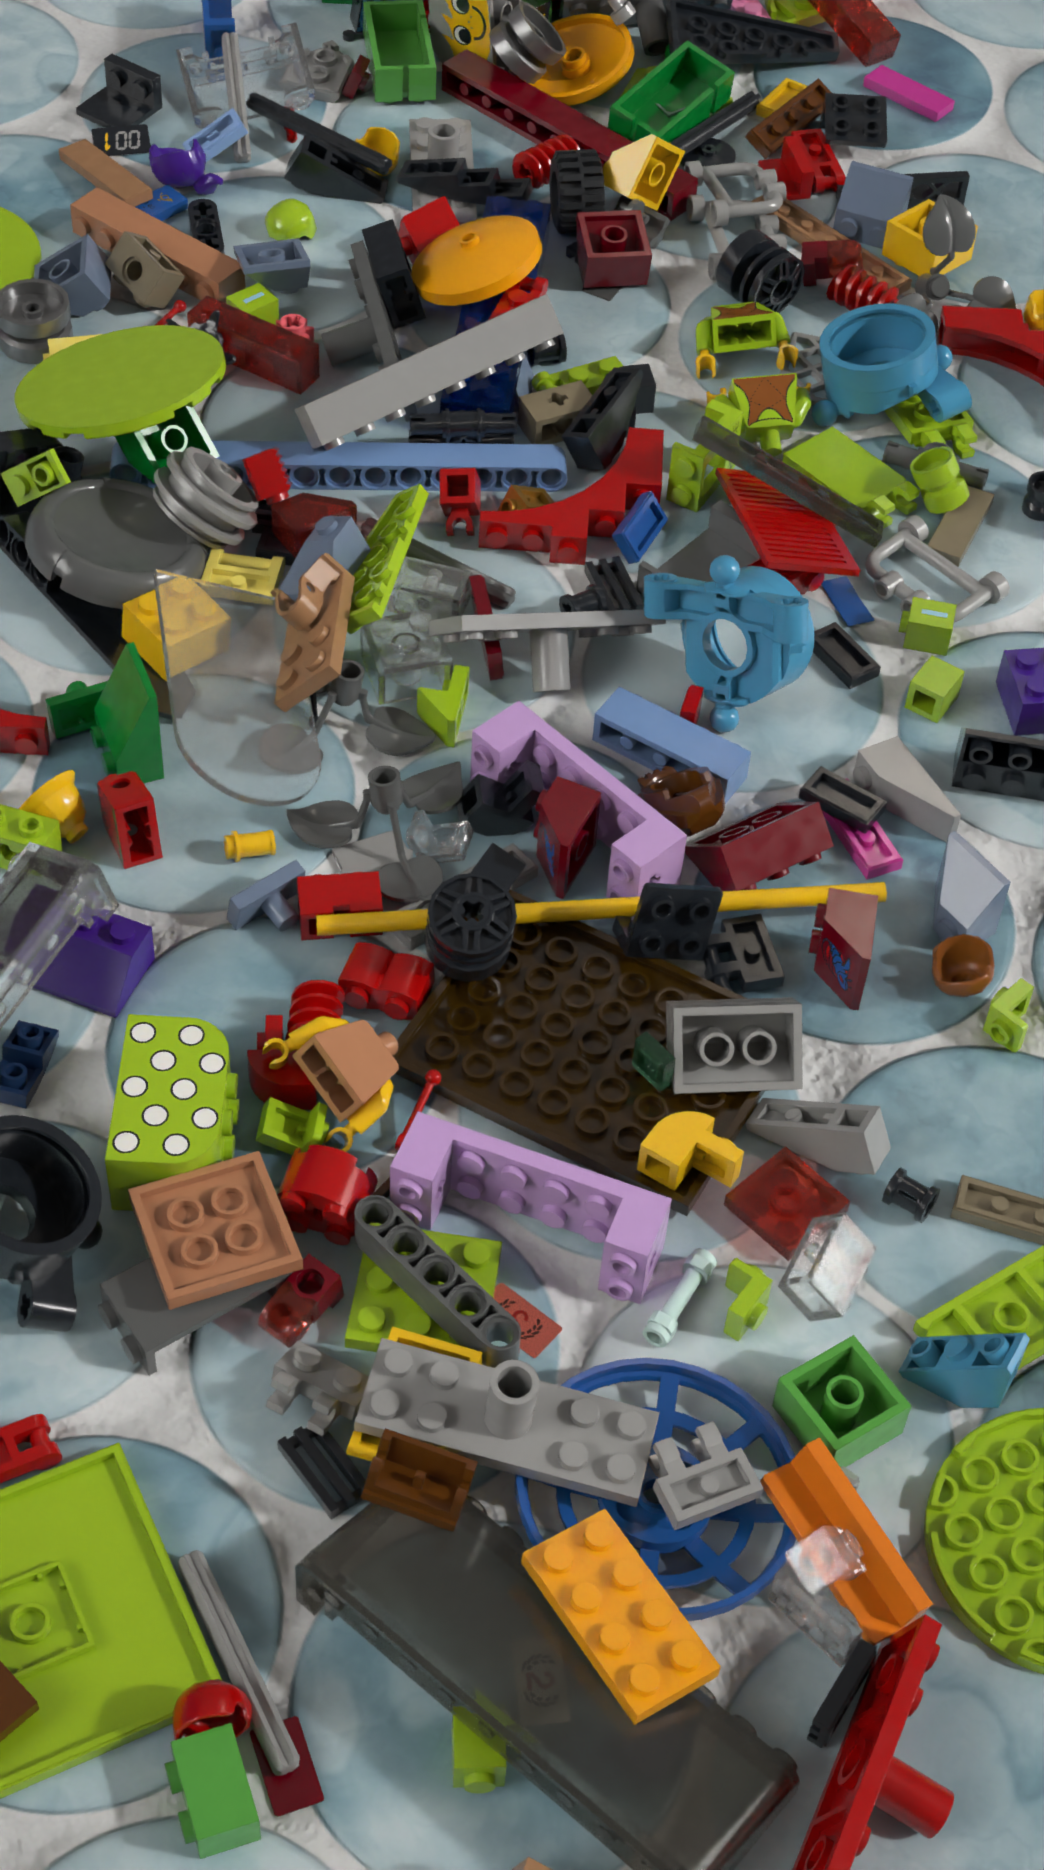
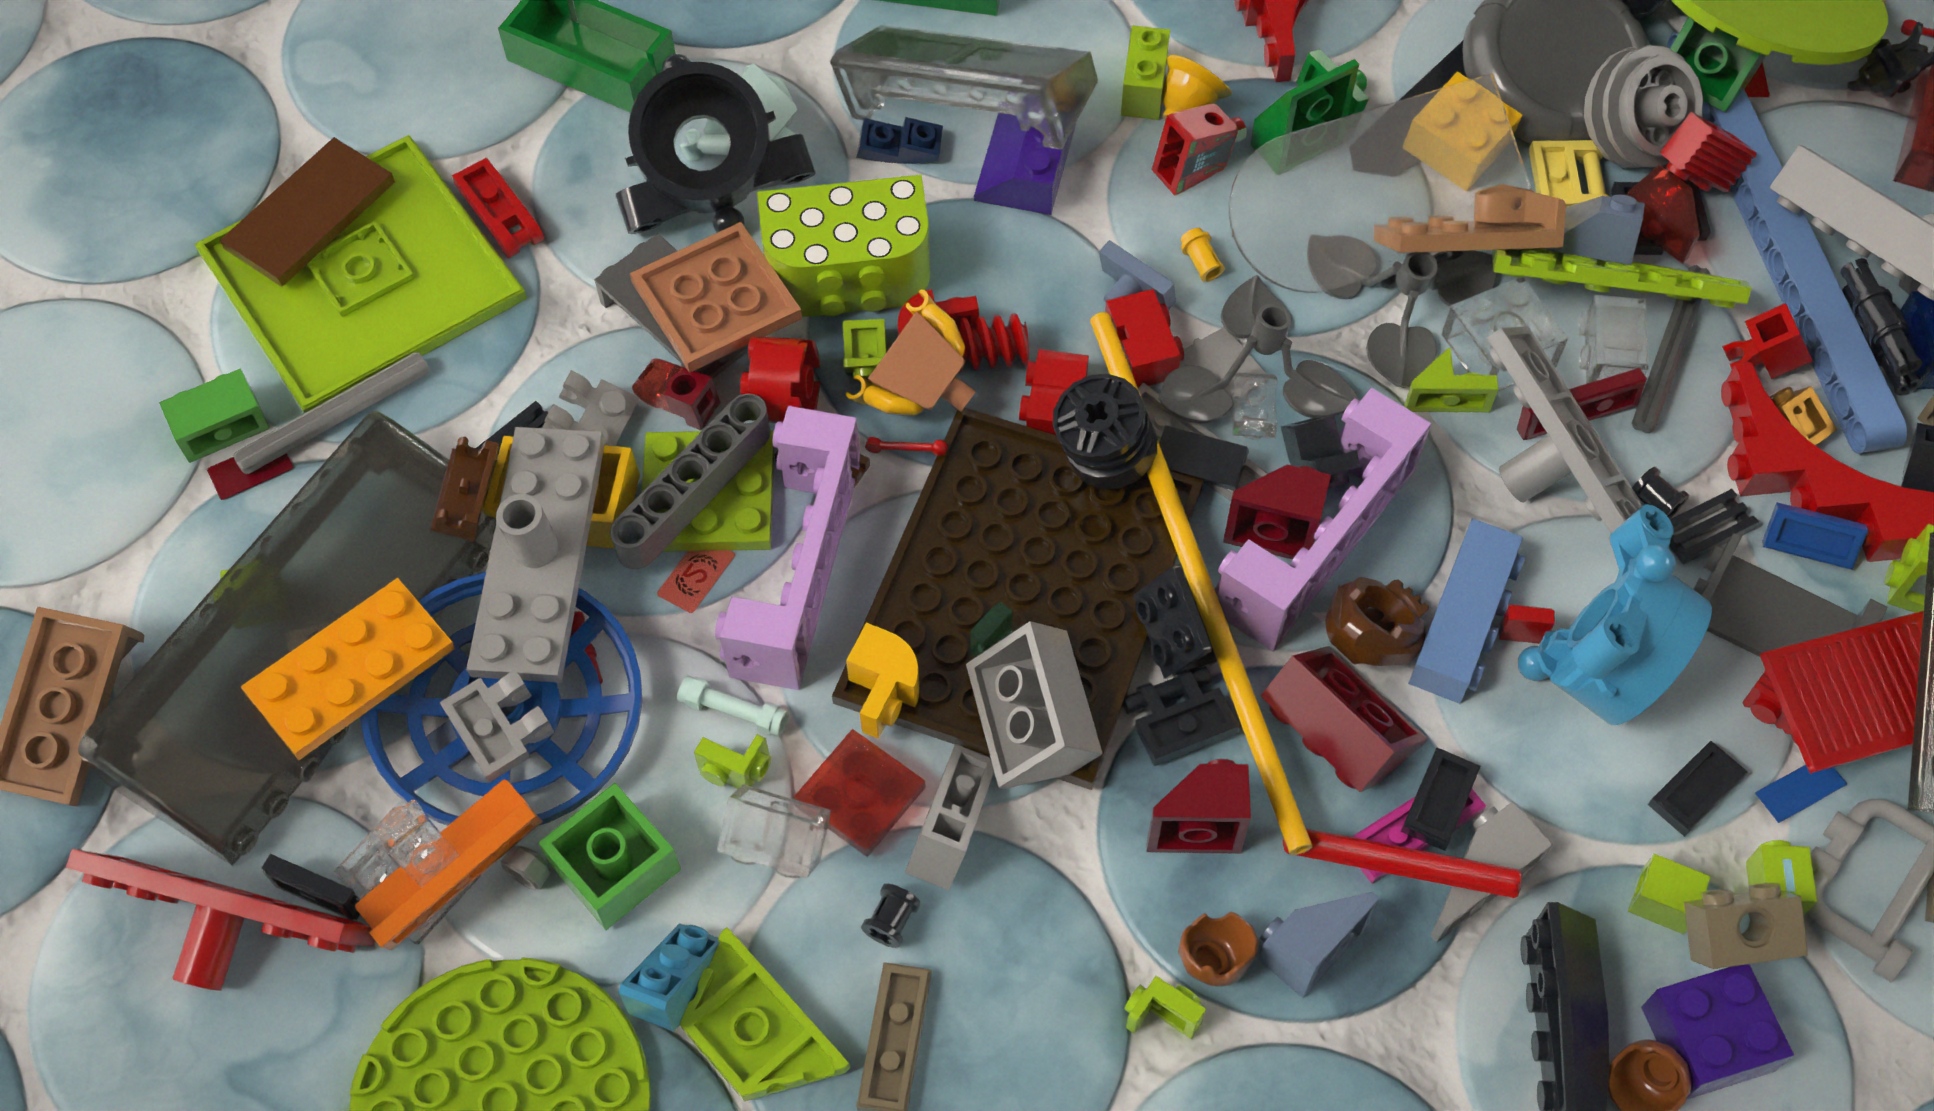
camera: 85 degrees right, 10 degrees up
red hair [173,1679,252,1740] -> none
none -> red axle [1283,828,1523,898]
none -> dark tan brick [1684,883,1808,969]

